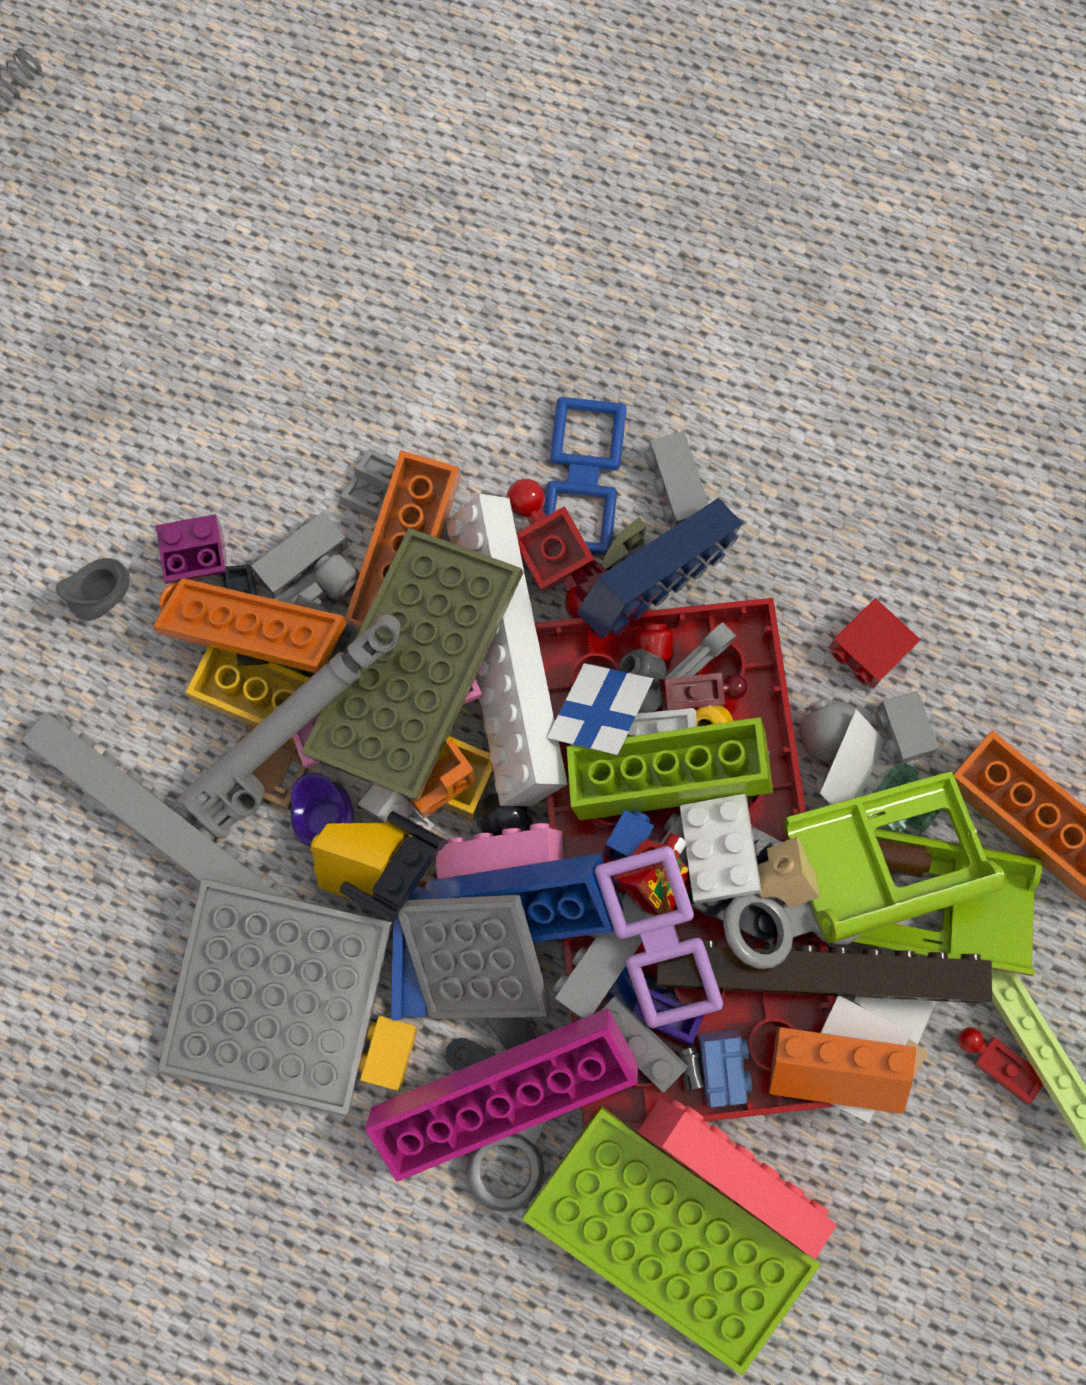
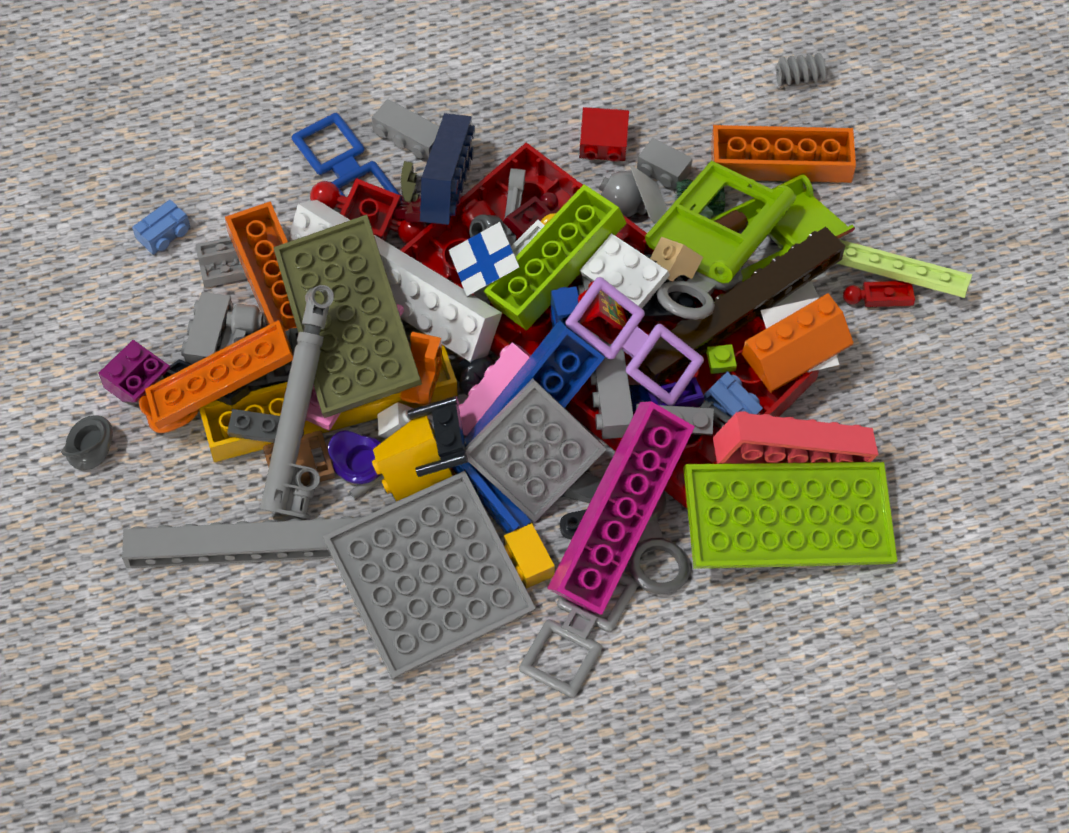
camera: 40 degrees left, 15 degrees down
none -> medium blue brick [132,199,190,255]
none -> dark grey plate [227,409,304,443]
none -> light grey bar [519,573,638,698]
none -> lime plate [706,344,737,374]

